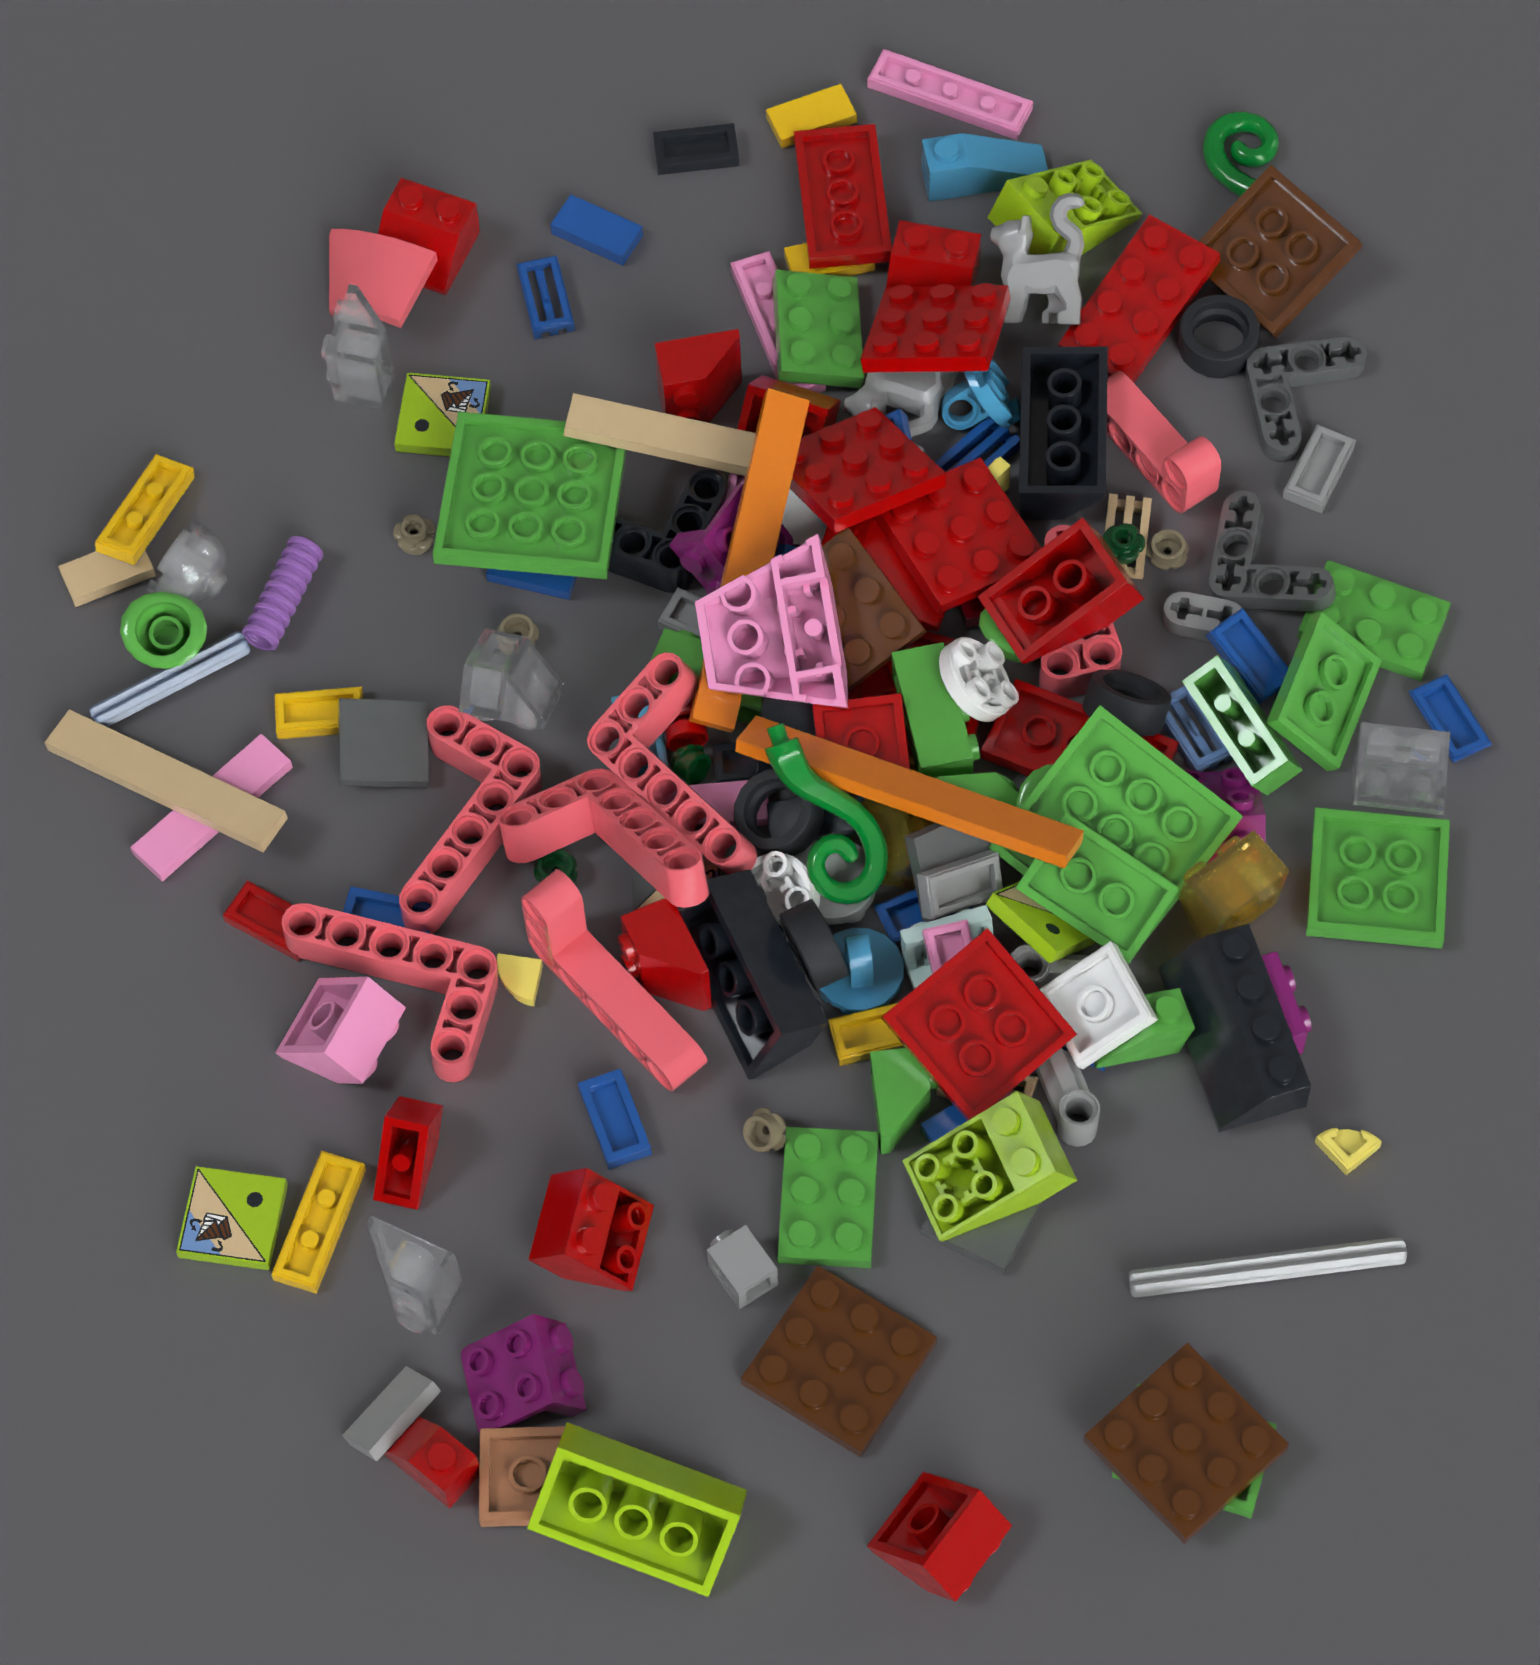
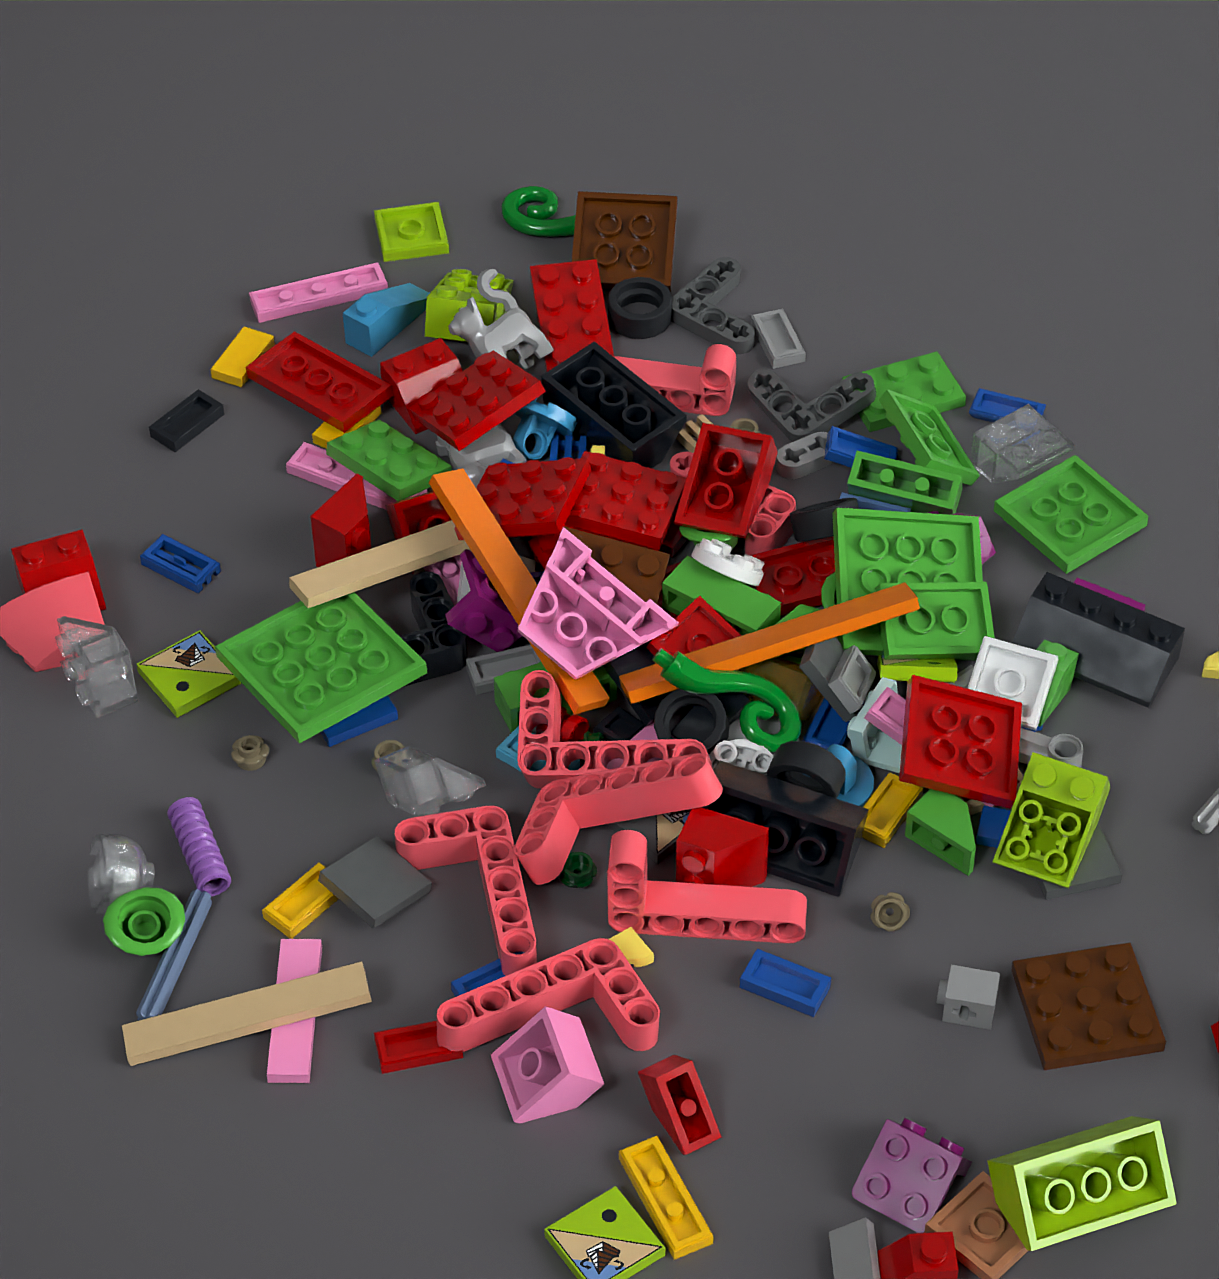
camera: 45 degrees left, 15 degrees down
tan tile [58,550,156,607] -> none
yellow tile [95,454,195,565] -> none
clear slope [367,1216,463,1335] -> none
red slope [528,1168,654,1292] -> none
blue tile [550,195,643,266] -> none
bright green plate [778,1127,878,1268] -> none
clear yellow slope [1179,830,1289,940] -> none
none -> lime tile [374,202,449,262]

